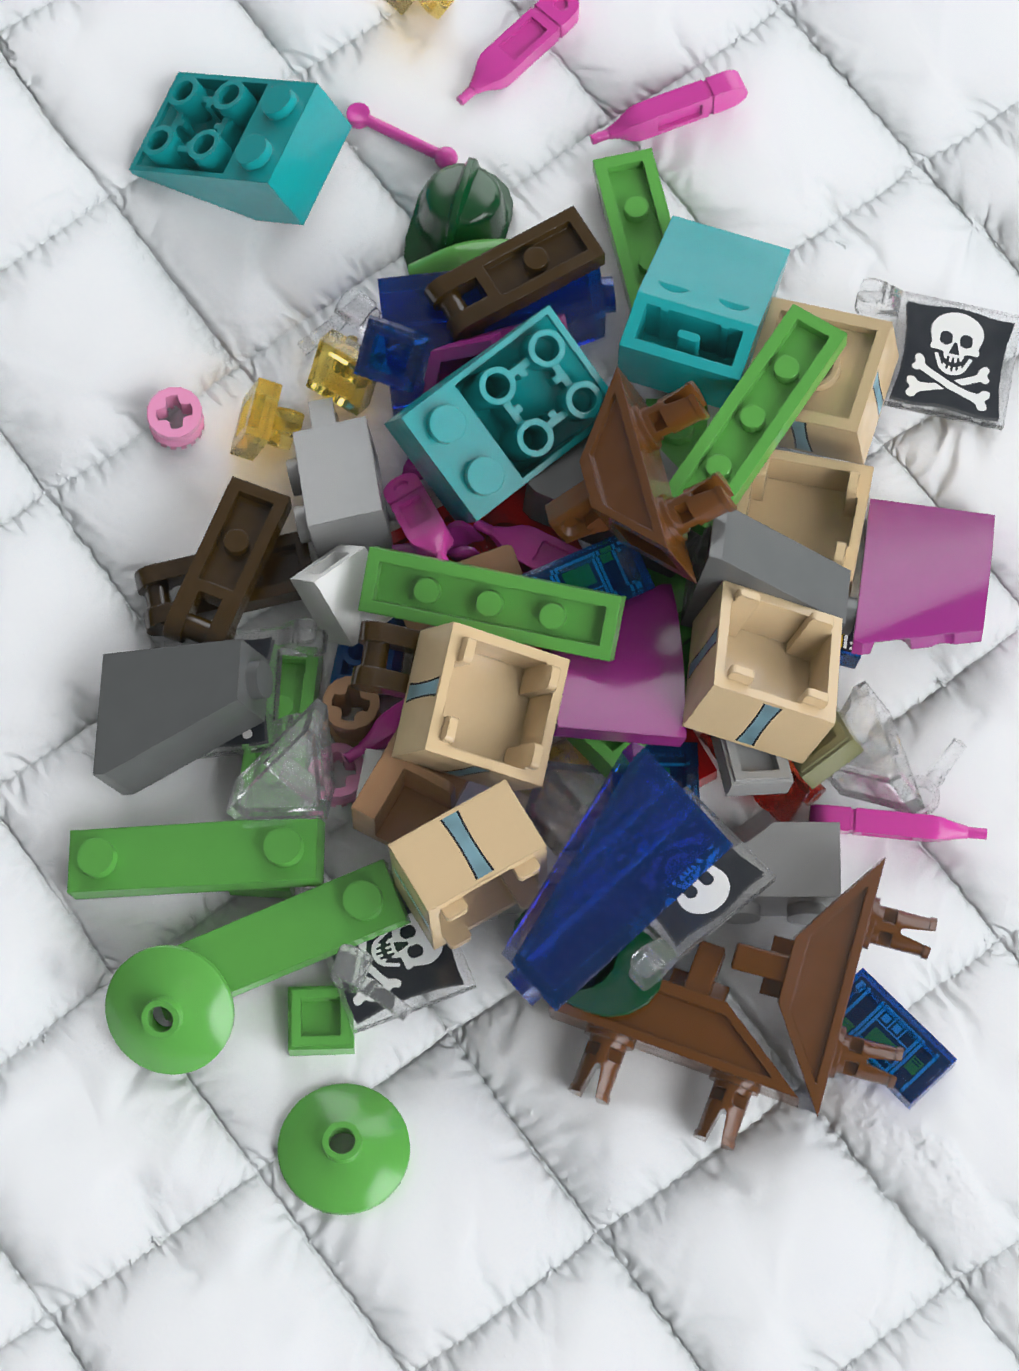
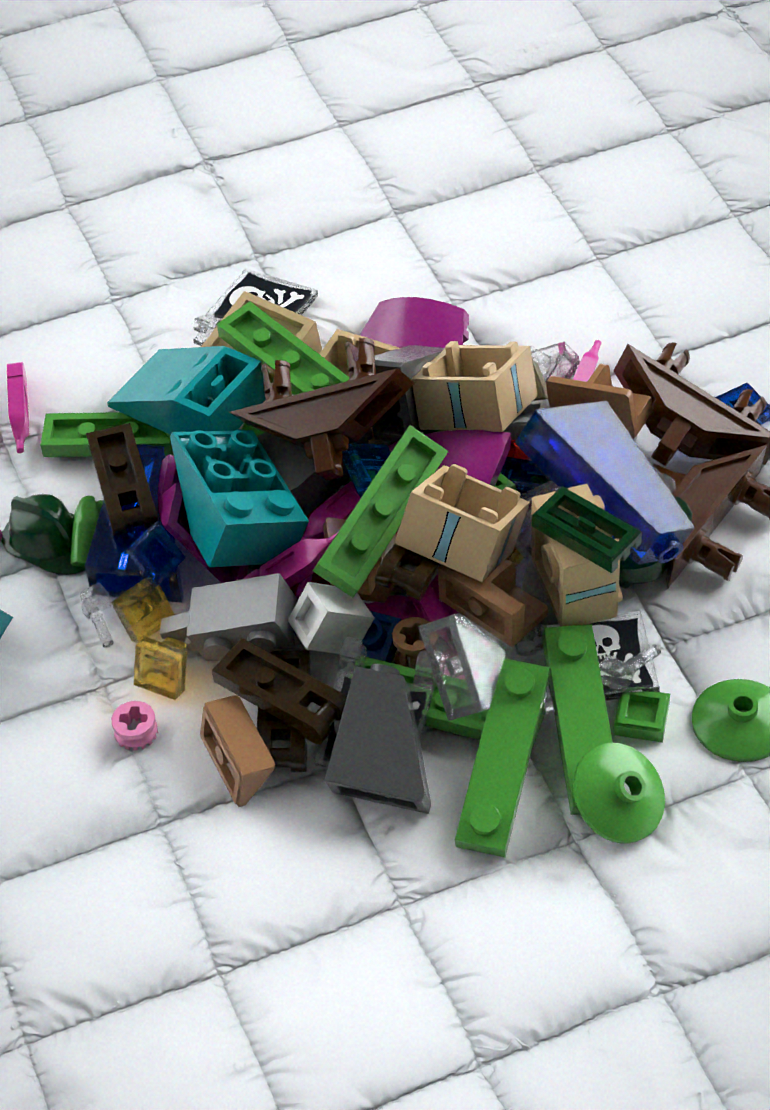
camera: 75 degrees left, 20 degrees down
none -> medium nougat slope [200,695,275,807]
none -> dark green tile [532,486,642,573]
none -> medium nougat panel [546,364,653,438]

